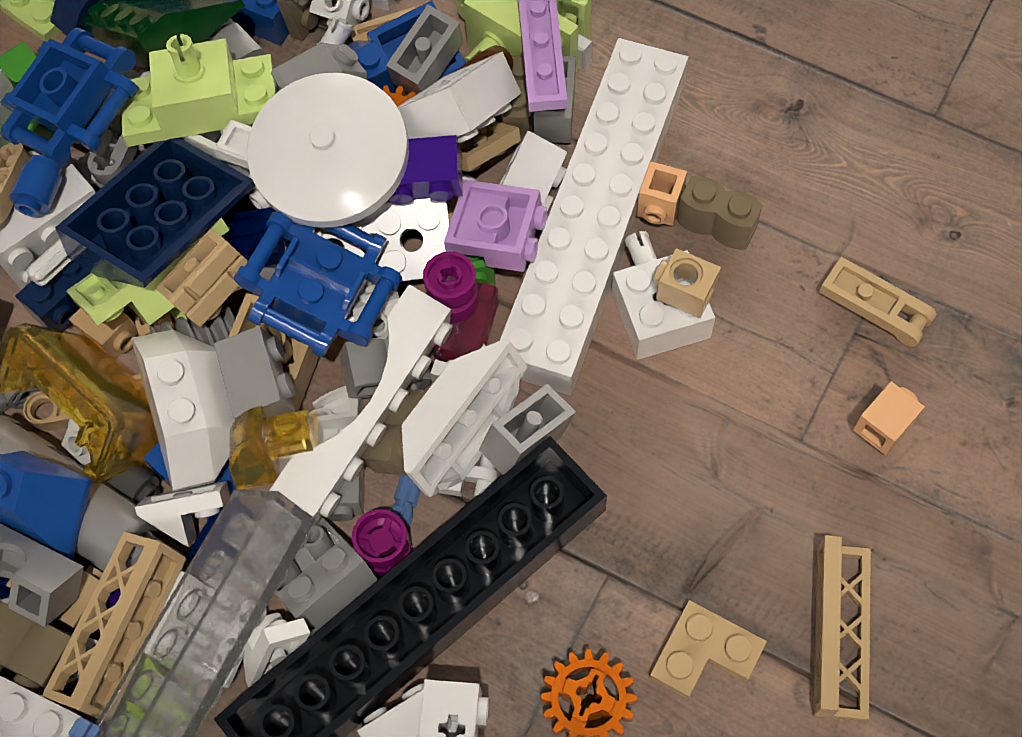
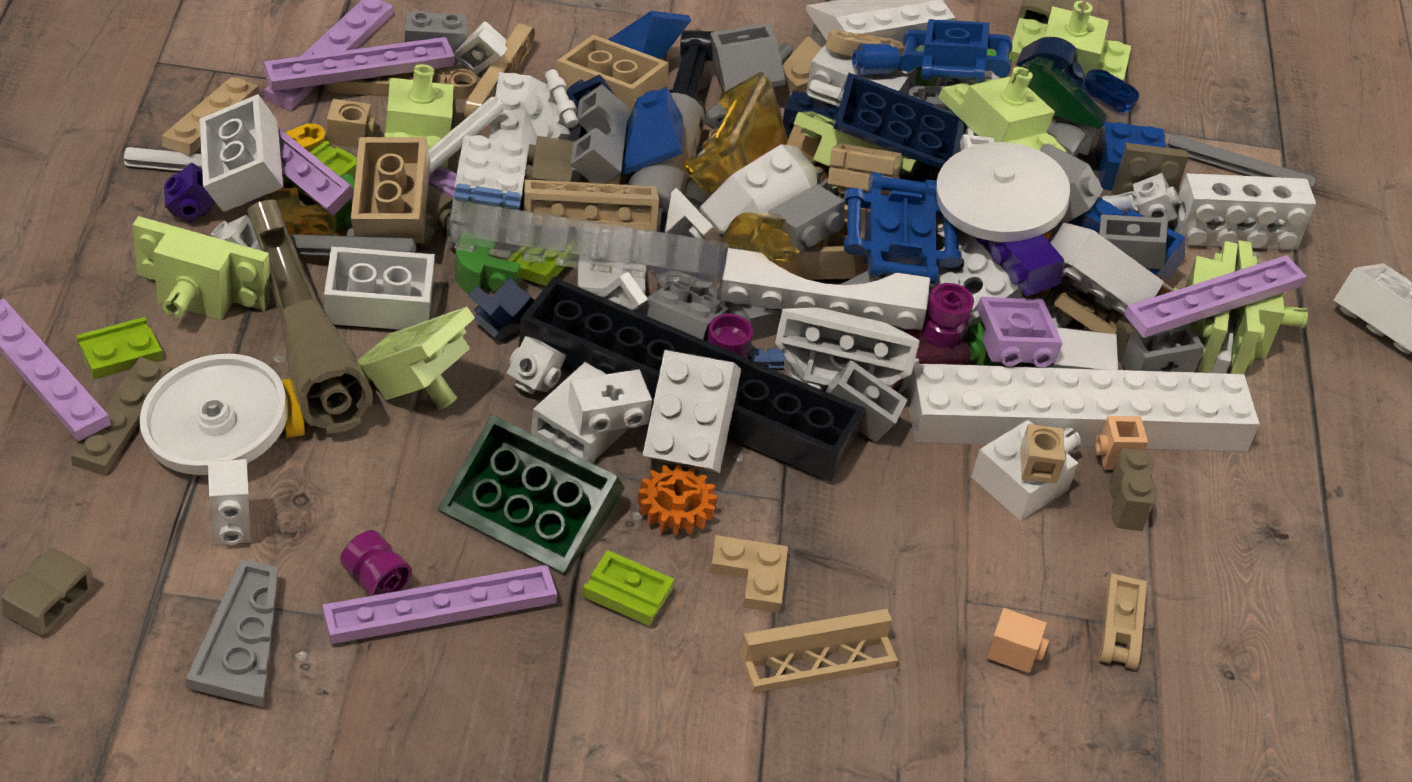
camera: 55 degrees right, 20 degrees down
none -> white brick [642,350,741,474]

